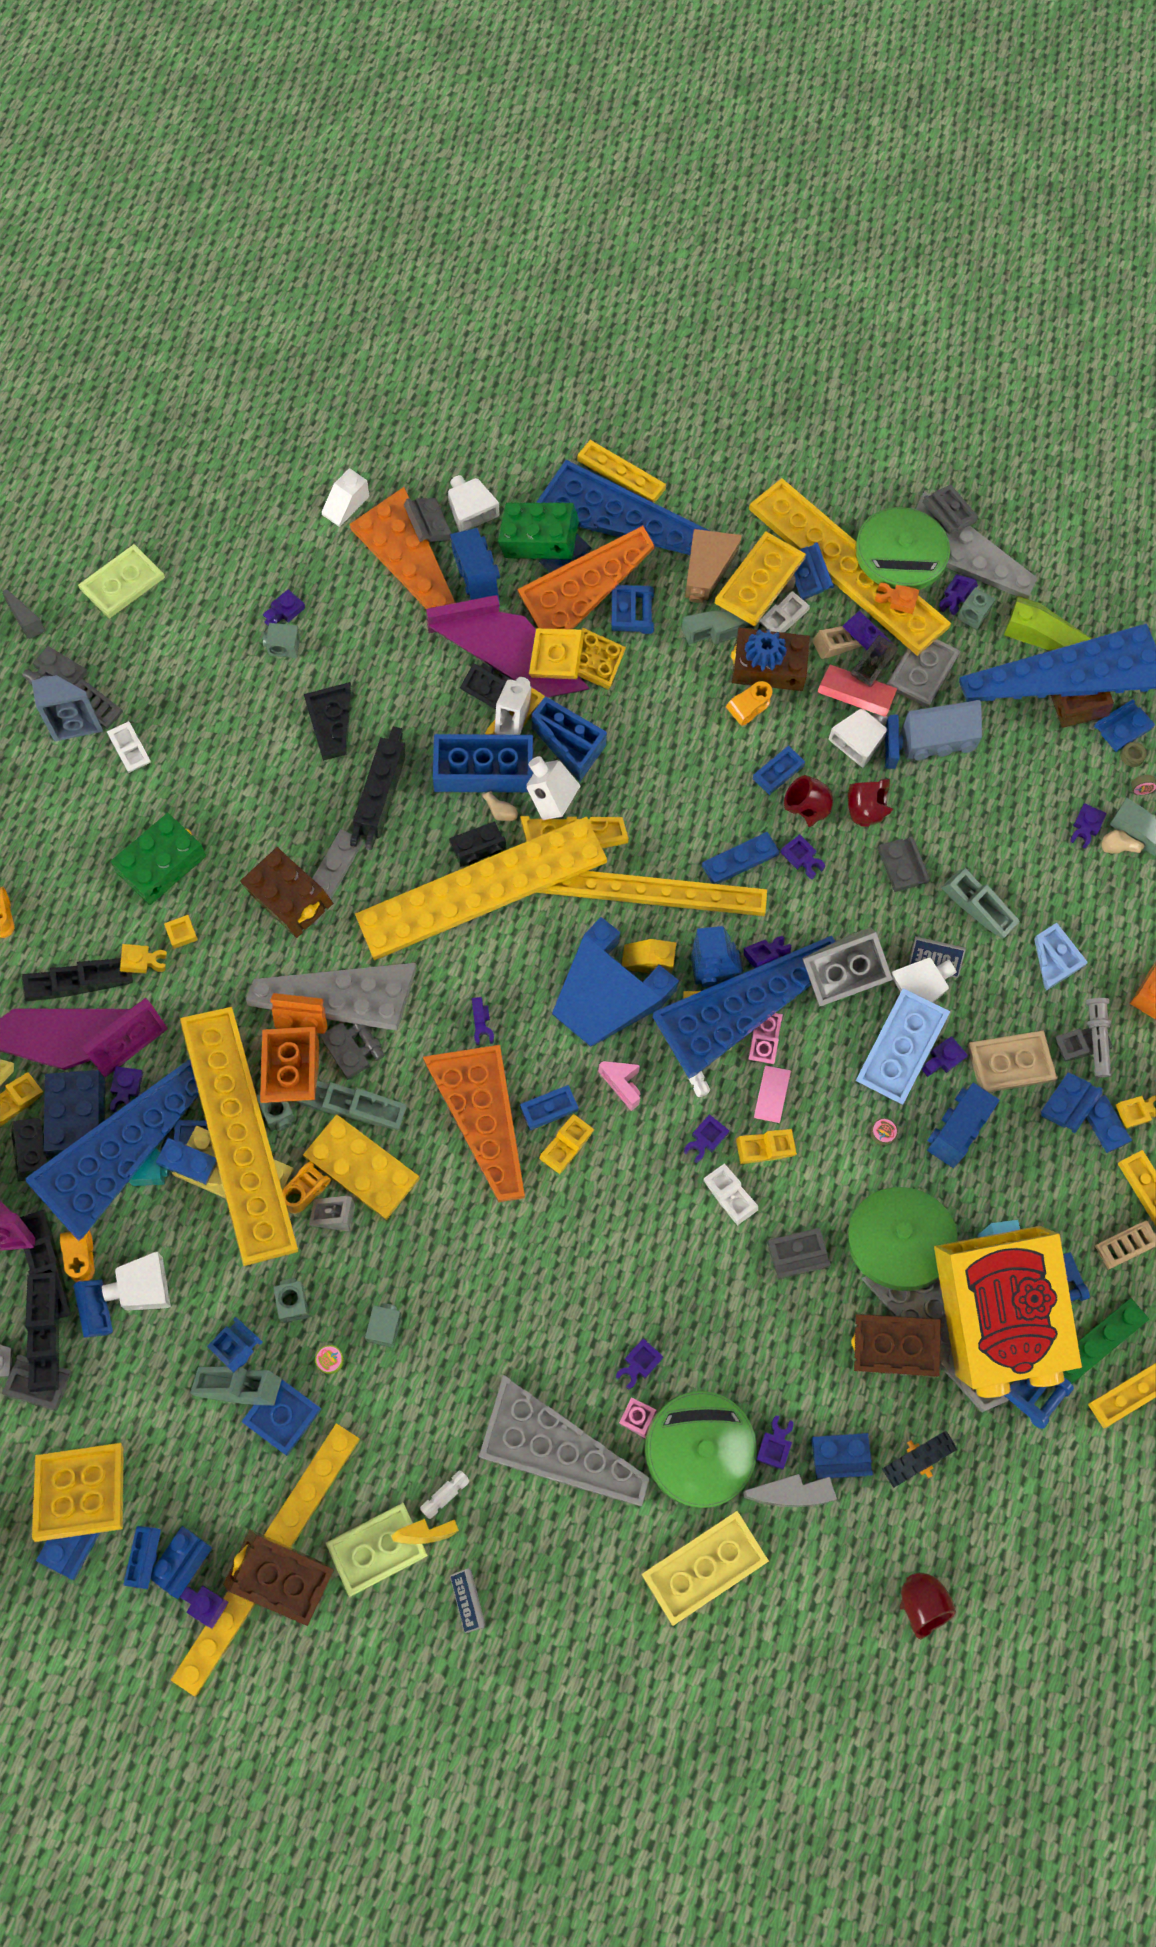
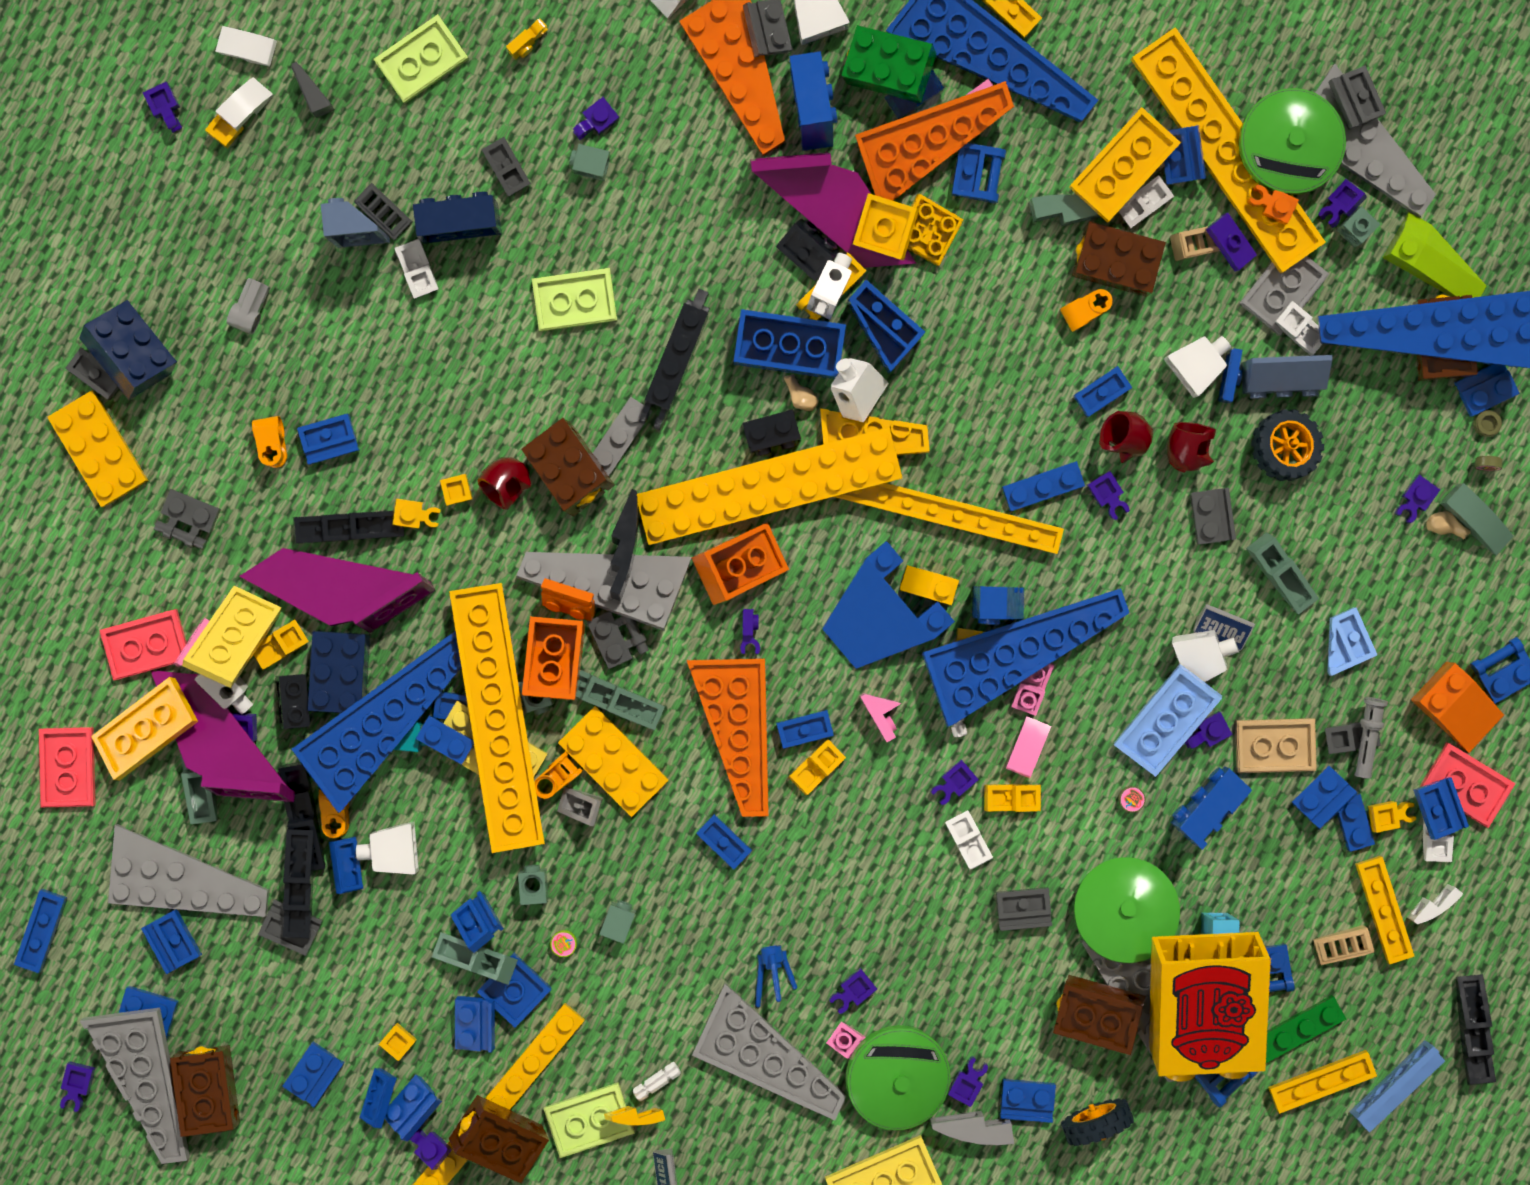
camera: 10 degrees right, 20 degrees up
dark grey plate [22,646,88,685] -> none
yellow plate [32,1443,124,1542] -> none
green piece [110,812,207,905] -> none
dark purple plate [110,1066,144,1112] -> none
black wing [304,682,351,761] -> none
medium nougat slope [685,529,742,603] -> none
dark purple plate [743,936,792,968] -> none
blue gear [745,629,787,671] -> none
light grey slope [802,927,893,1006] -> none
coral tile [818,665,897,717] -> none
clear smoke slope [851,635,899,687] -> none
none -> blue plate [297,413,360,465]
none -> yellow plate [378,1023,417,1061]
none -> dark blue brick [413,192,502,244]
none -> blue plate [455,996,495,1053]
none -> dark red piece [477,457,531,510]
none -> dark grey slope [481,137,531,196]
none -> yellow plate [506,18,548,60]
none -> yellowish green tile [532,268,617,332]
none -> black slope [610,489,639,602]
none -> orange slope [691,522,789,605]
none -> blue plate [696,814,752,869]
none -> blue plant [755,945,797,1008]
none -> black wheel [1251,409,1324,481]
none -> white slope [1275,301,1322,356]

